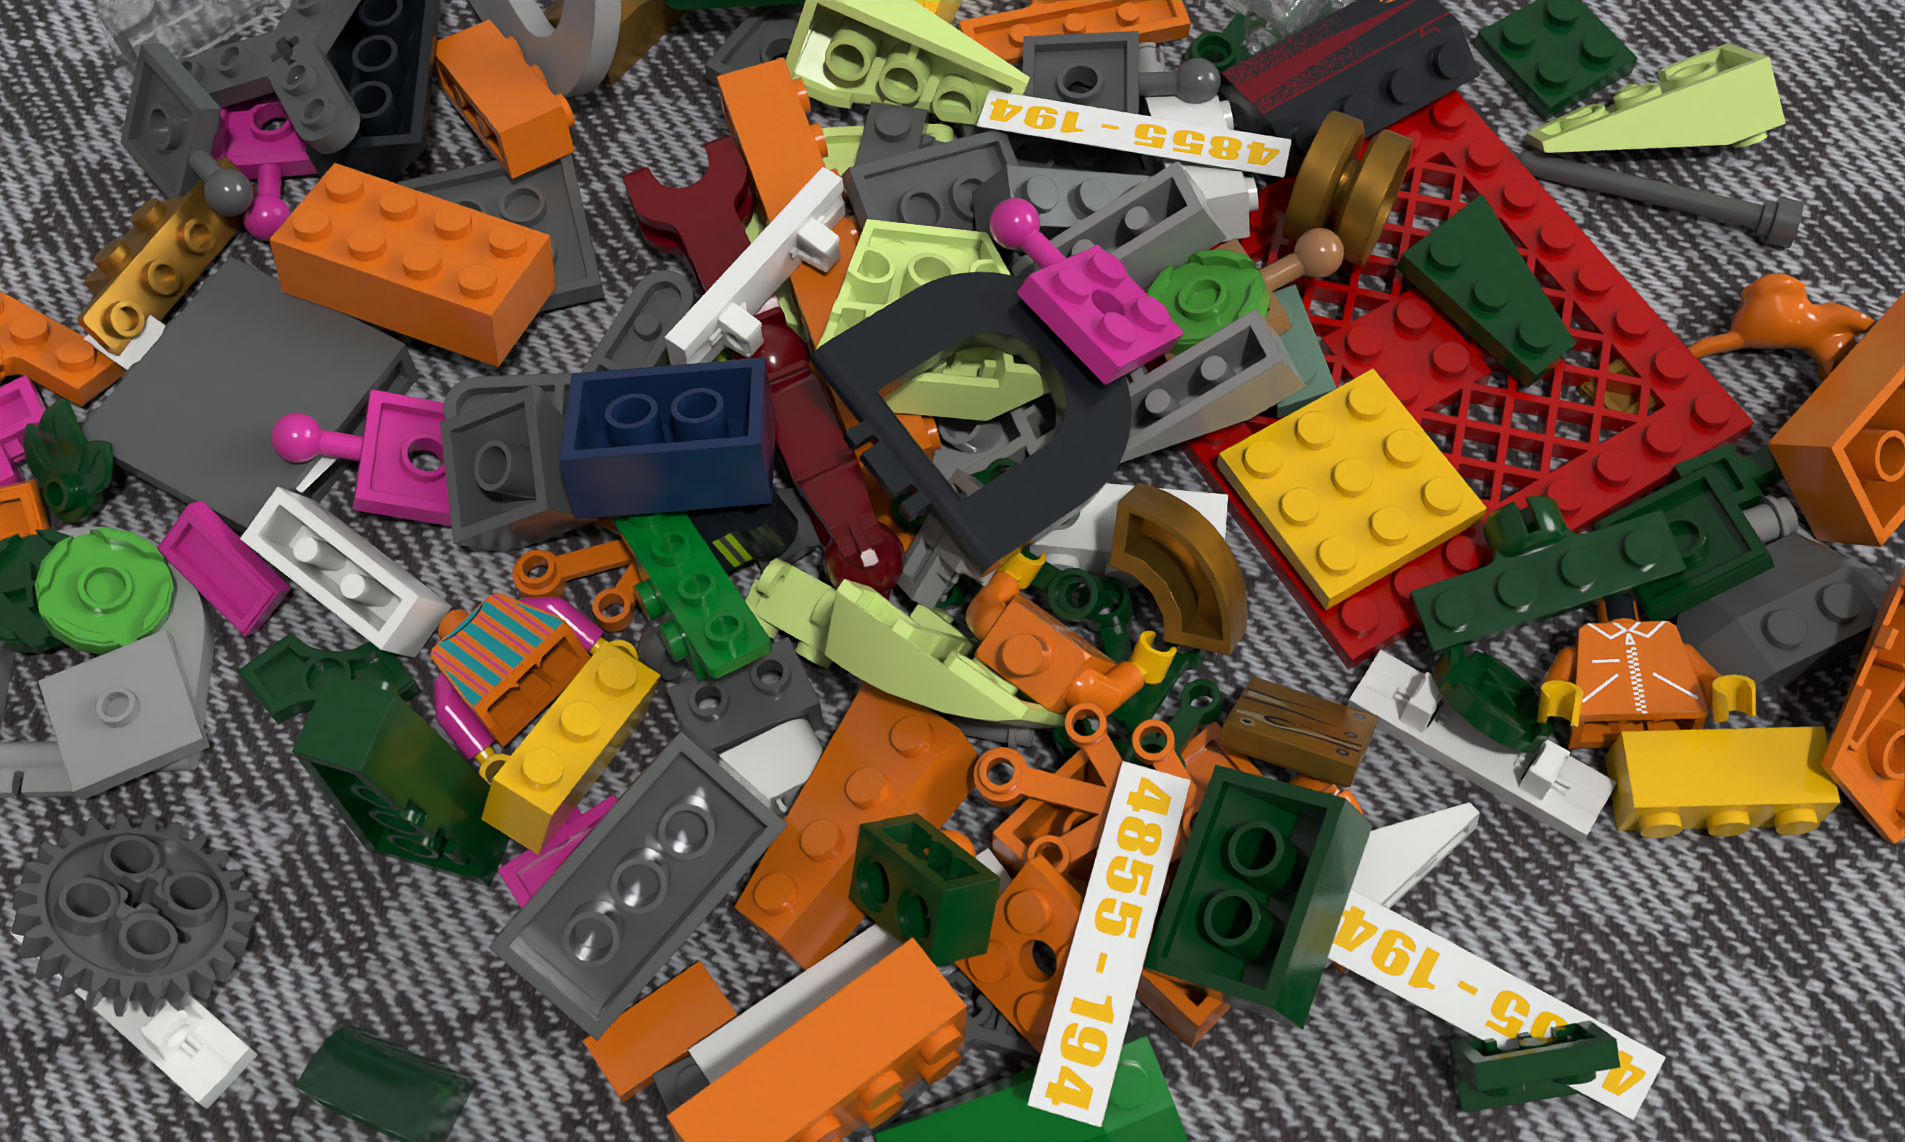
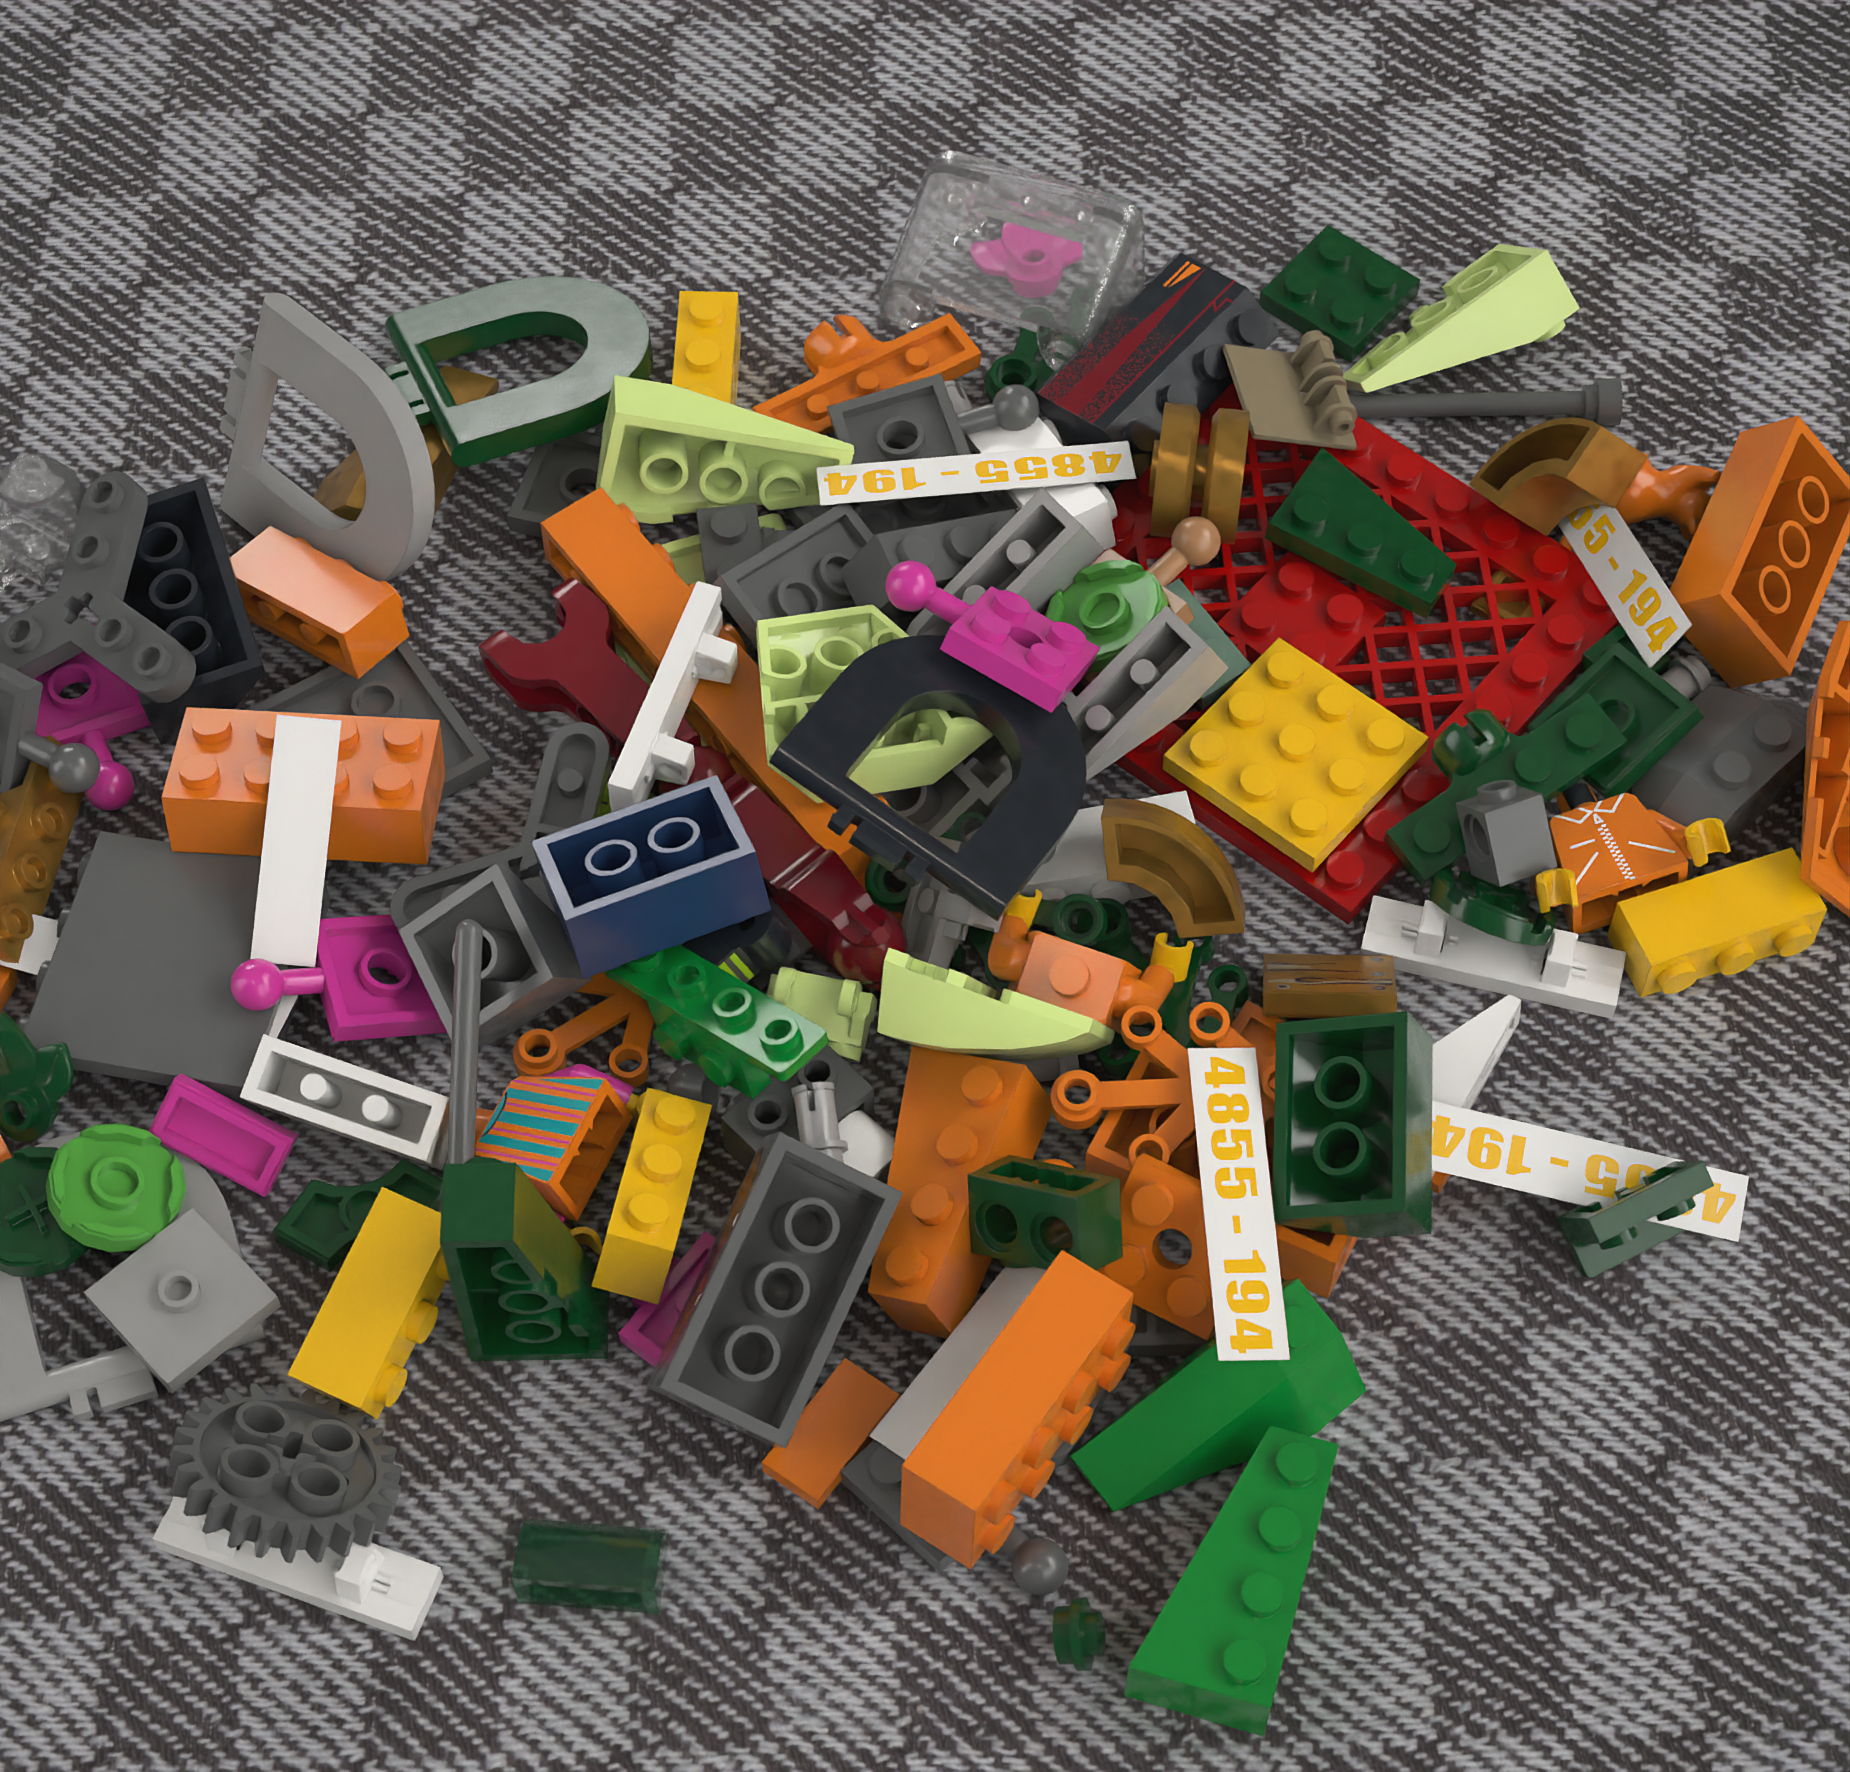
camera: 20 degrees left, 5 degrees down
none -> white sticker [250,715,341,967]
none -> yellow brick [287,1187,450,1420]
none -> dark grey piece [439,919,483,1213]
none -> light grey pin [791,1082,848,1163]
none -> dark tan hinge [1222,330,1357,450]
none -> dark grey brick [1456,780,1557,887]
none -> pearl gold brick [1468,417,1648,536]
none -> white sticker [1558,504,1692,668]

